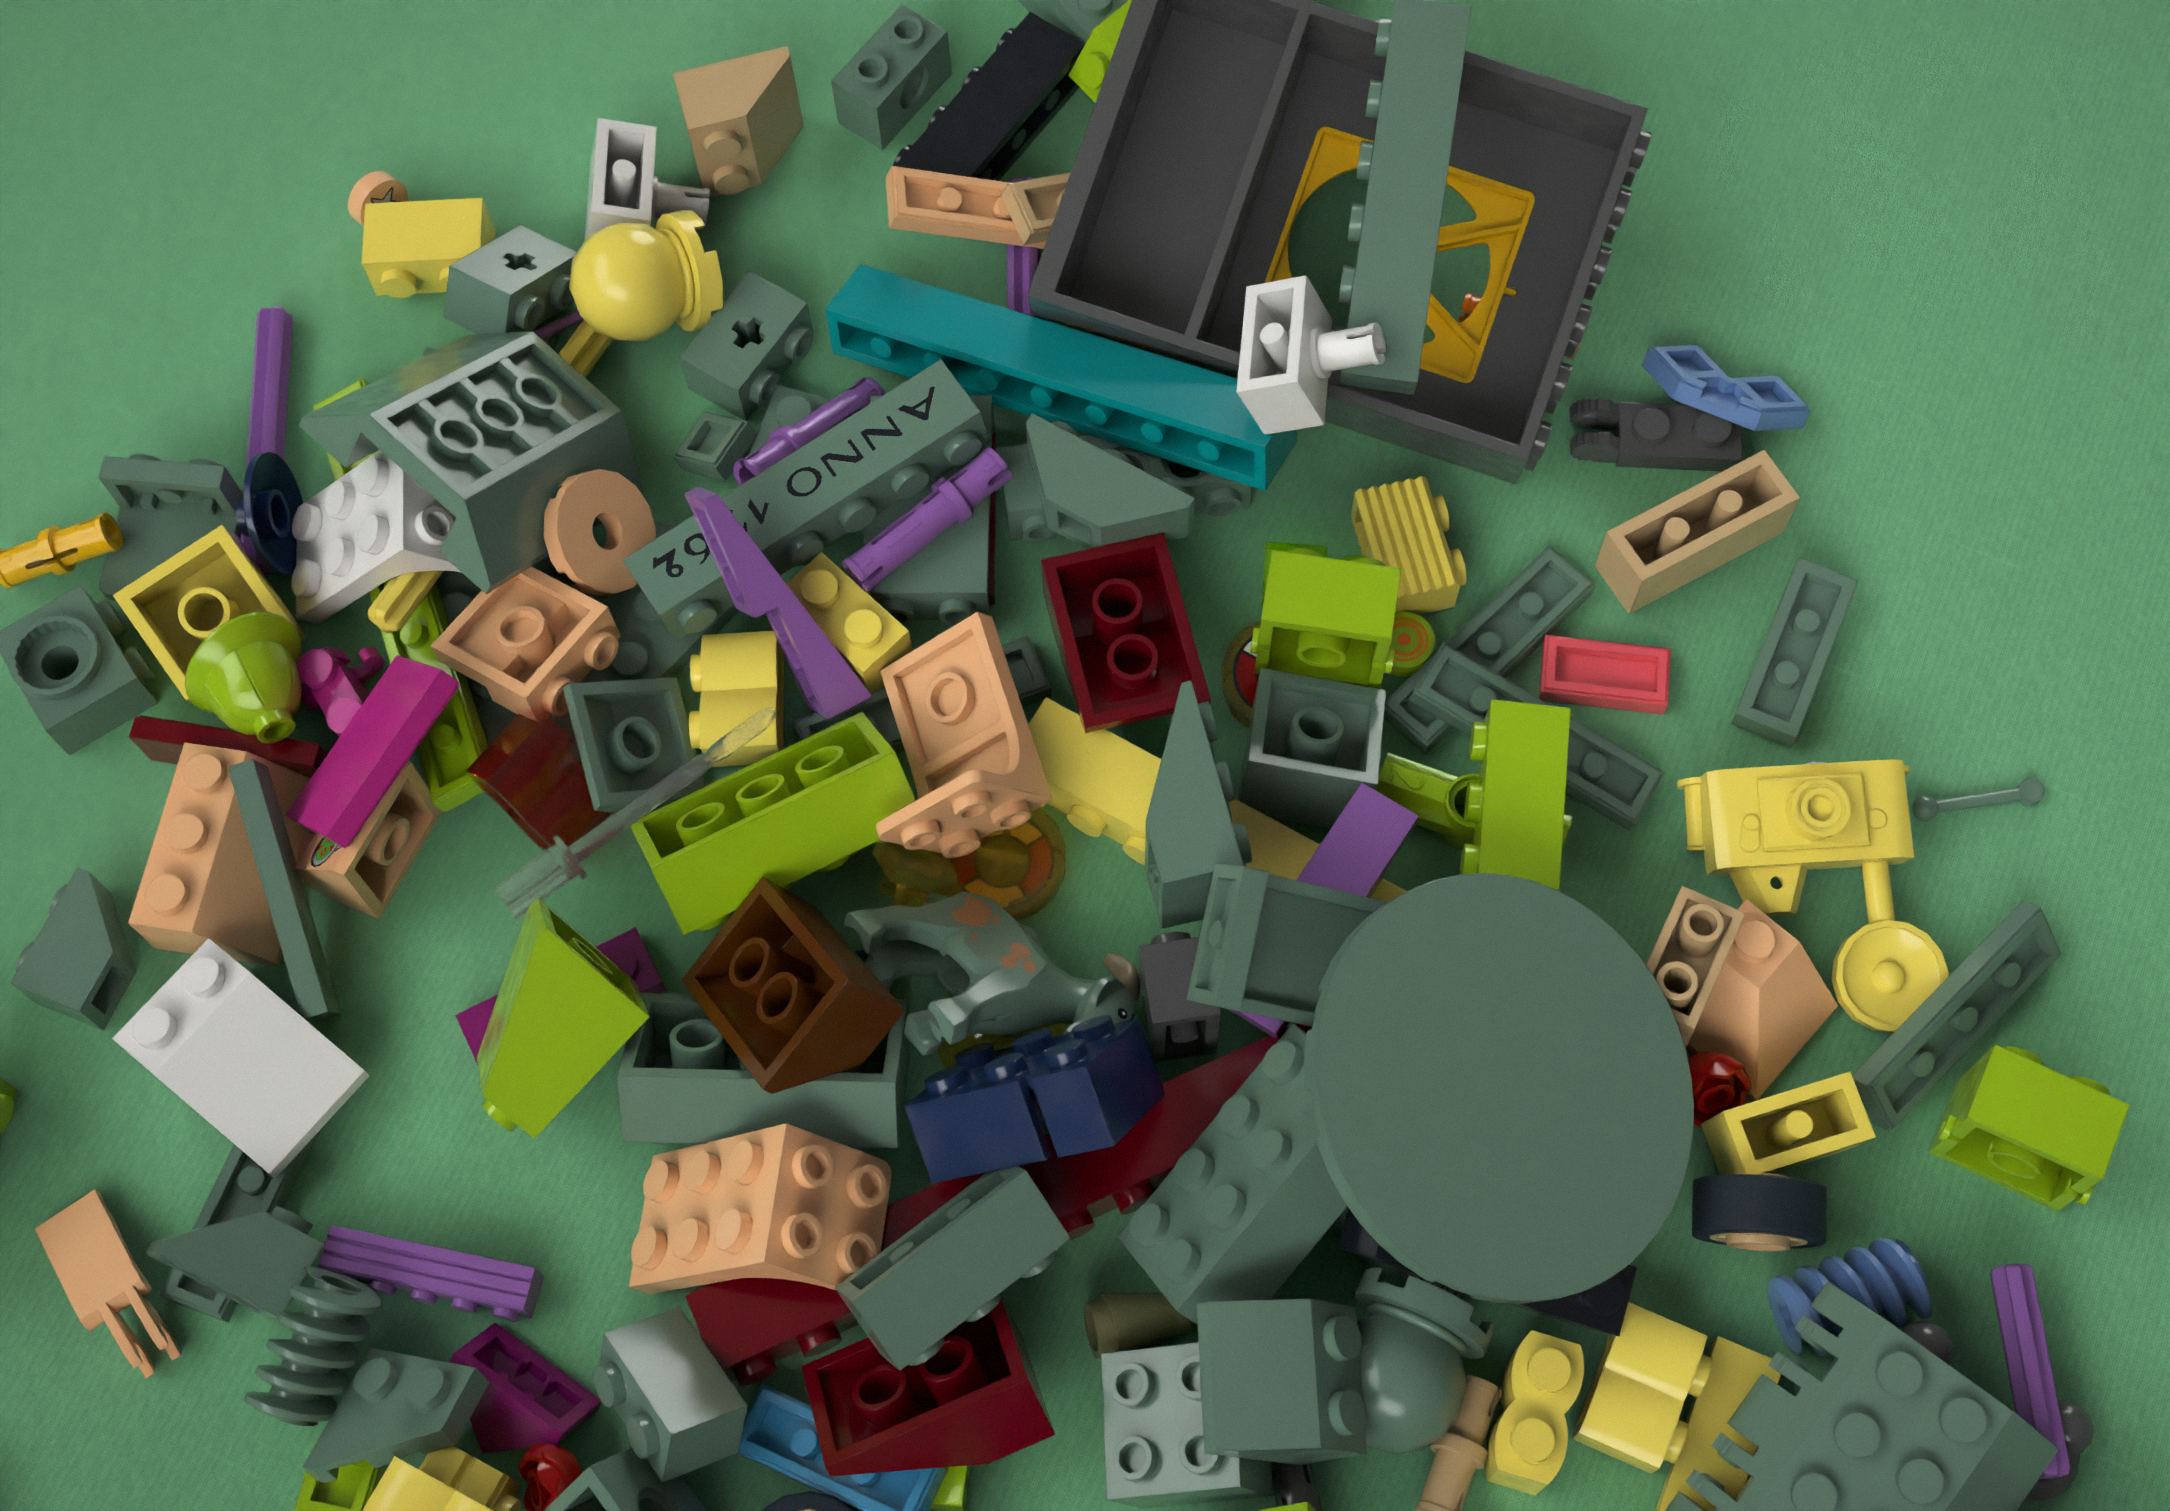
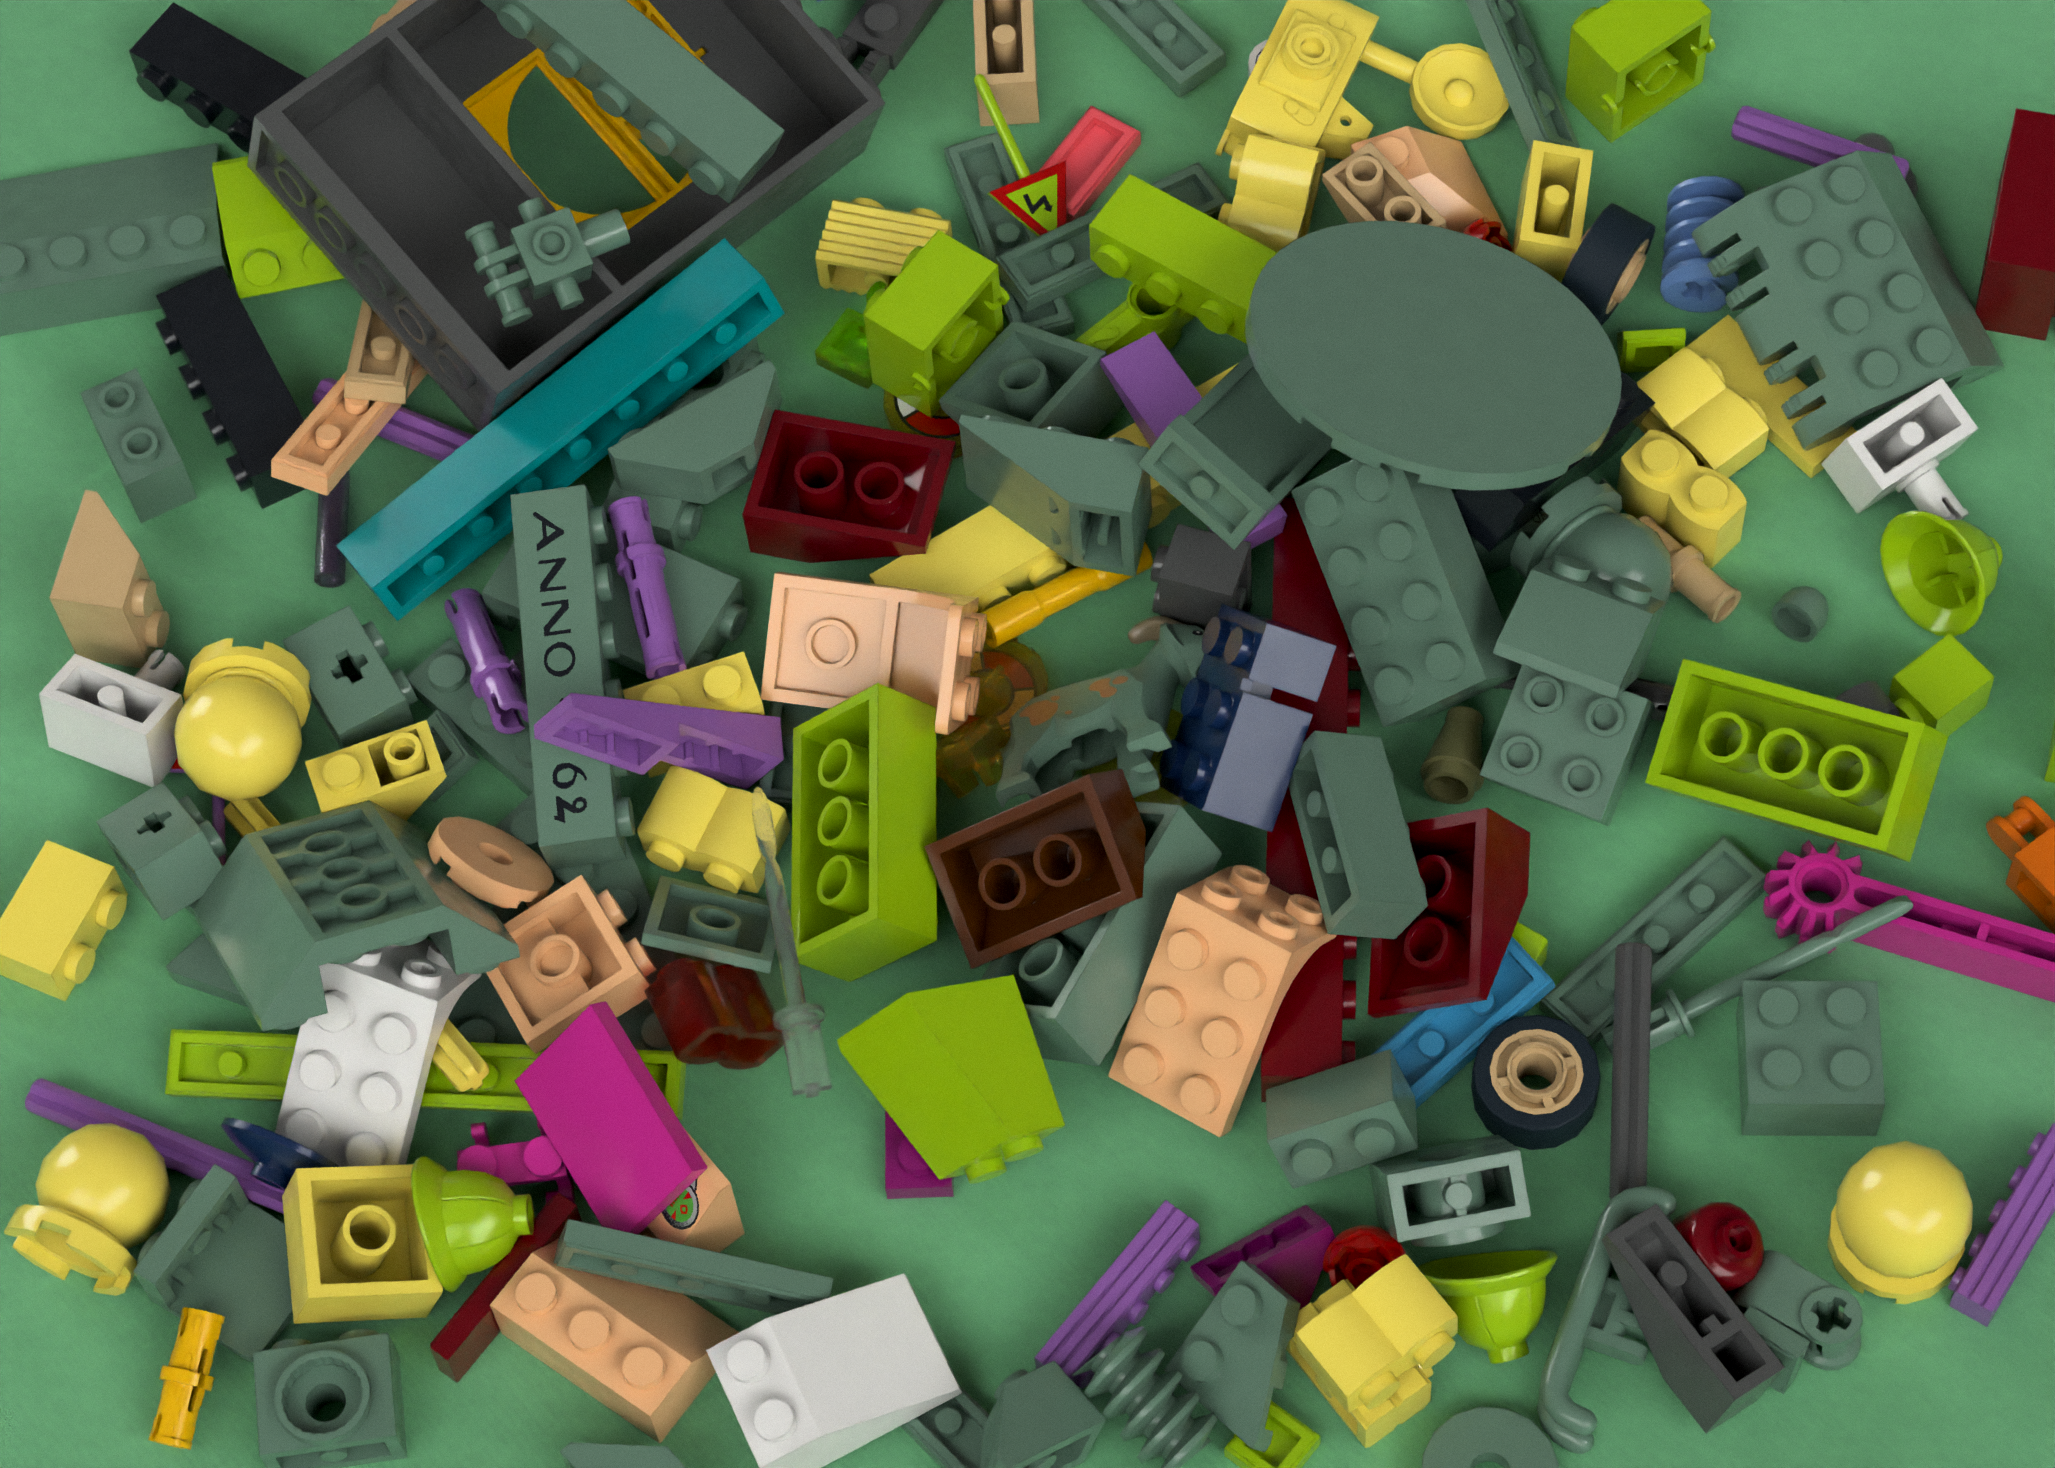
camera: 60 degrees left, 5 degrees down
white brick [1236,275,1386,435] -> none
none -> light yellow tile [4,1123,171,1296]
none -> light yellow slope [305,720,447,821]
none -> piece [314,471,350,588]
none -> sand green piece [464,197,631,327]
none -> piece [974,74,1066,237]
none -> yellow piece [981,542,1153,648]
none -> light yellow brick [1218,133,1326,252]
none -> lime slope [1617,328,1686,373]

